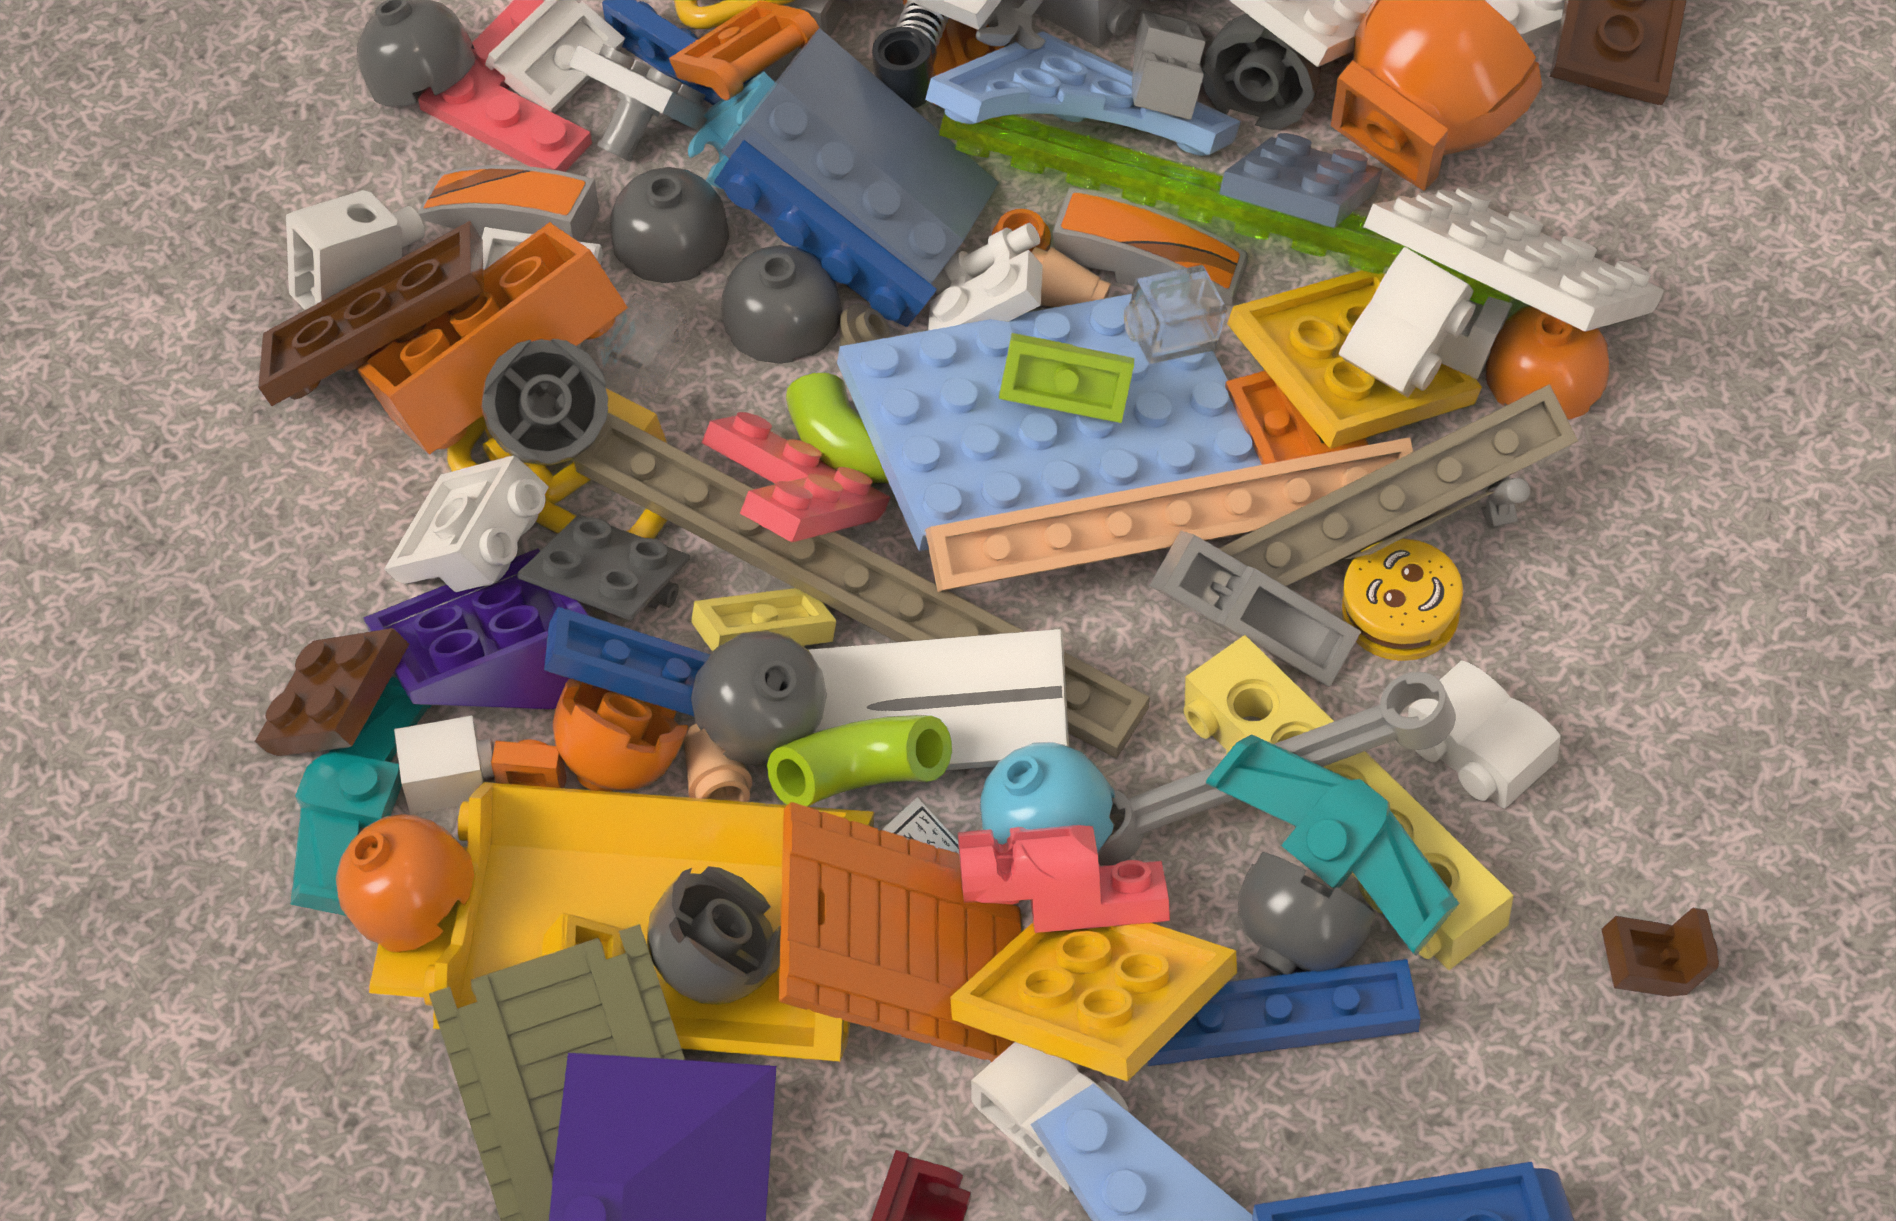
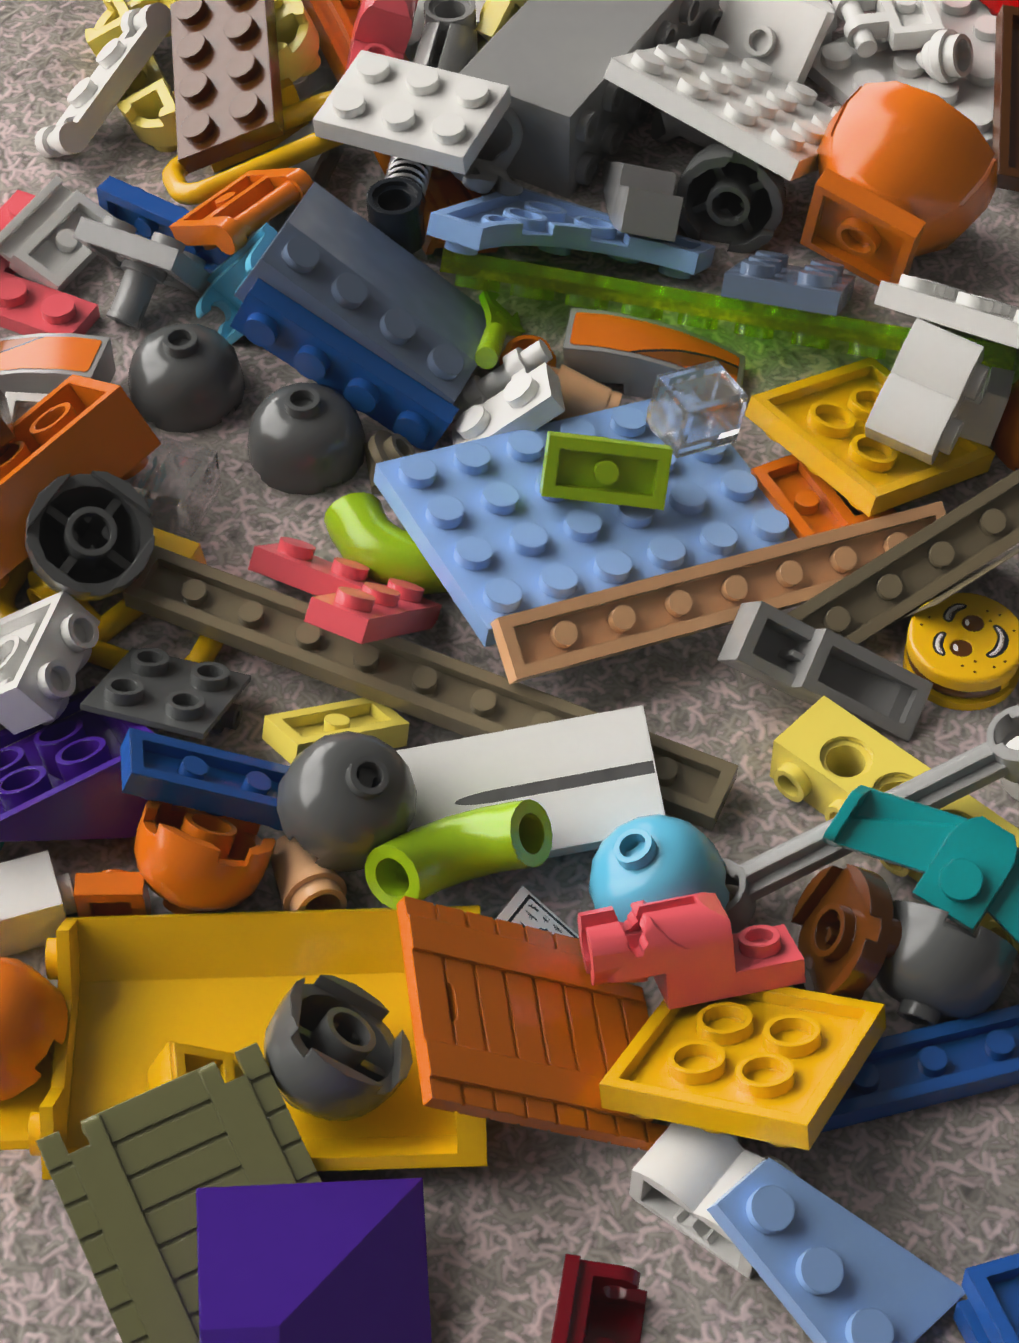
camera: 10 degrees left, 5 degrees down
none -> lime piece [475,290,526,369]
none -> reddish brown plate [791,864,902,1000]

